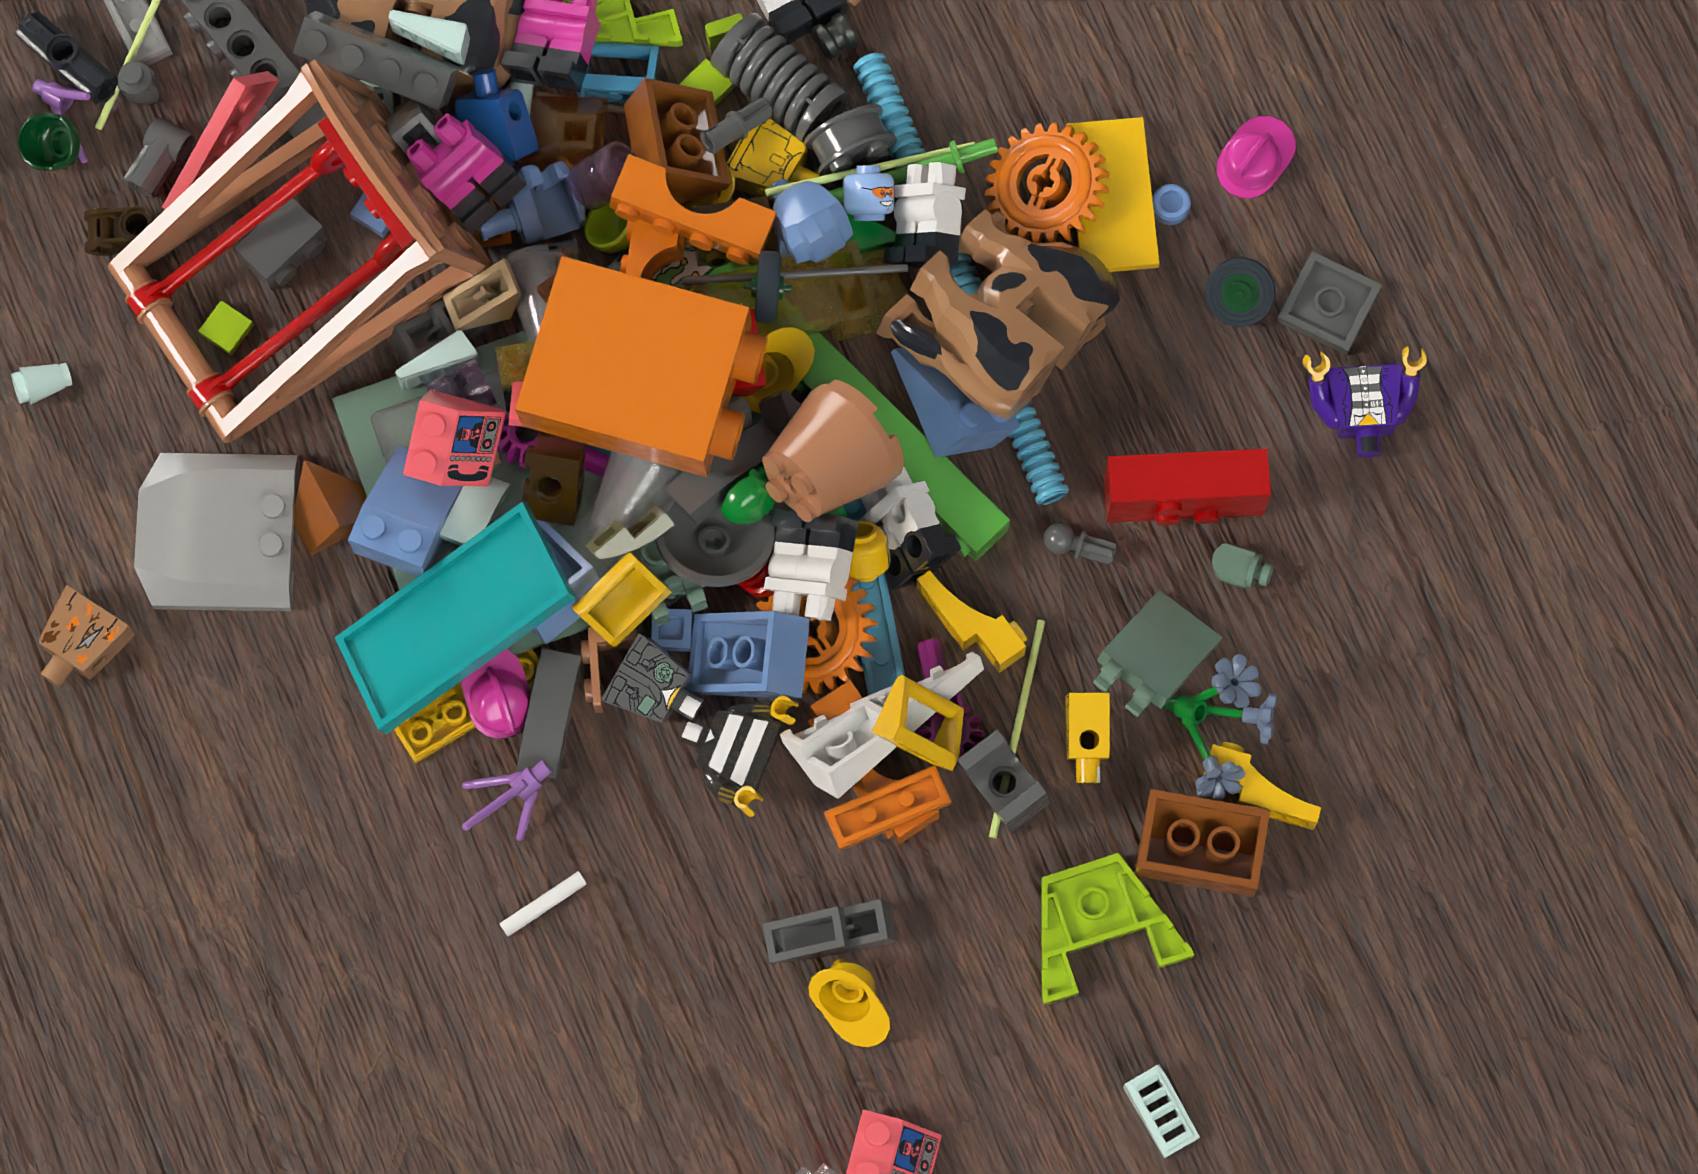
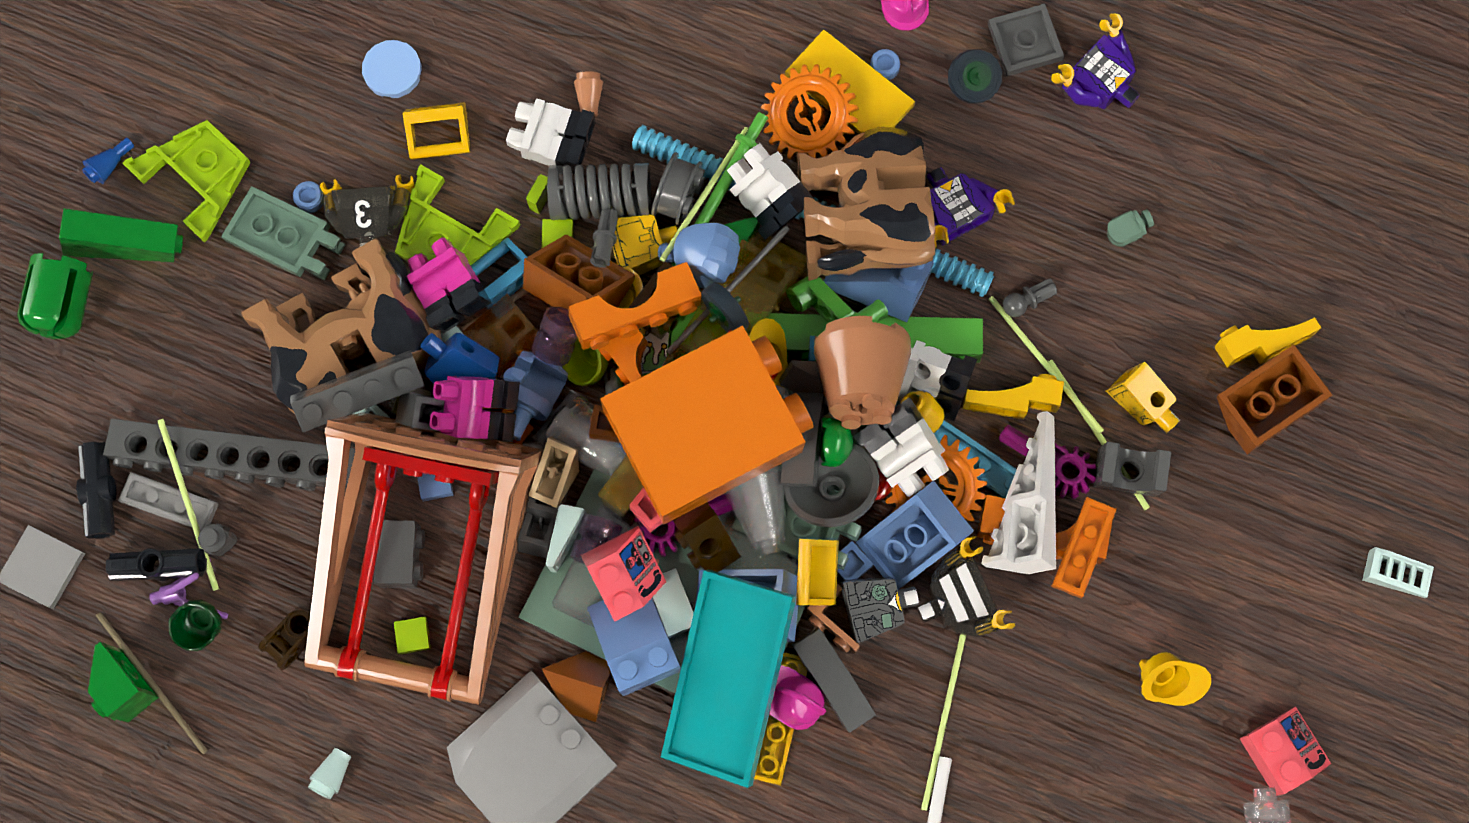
camera: 40 degrees left, 0 degrees up
dark grey piece [123,117,194,198] -> none
coral wing [162,71,280,209] -> none
light aqua slope [388,10,470,65] -> none
medium lavender plant [462,759,553,841] -> none
slope [585,505,675,559] -> none
dark grey slope [763,899,898,964] -> none
pearl dark grey wheel [812,13,858,61] -> none
light blue head [843,165,894,221] -> none
yellow tile [871,675,964,771] -> none
lime wing [1041,853,1194,1006] -> none
sand green tile [1093,590,1222,717] -> none
red brick [1104,449,1271,526] -> none
sand blue plant [1165,654,1278,801] -> none
none -> bright green beam [786,276,888,323]
none -> yellowish green axle [921,630,967,811]
none -> torso [927,167,1015,248]
none -> yellowish green axle [988,296,1104,434]

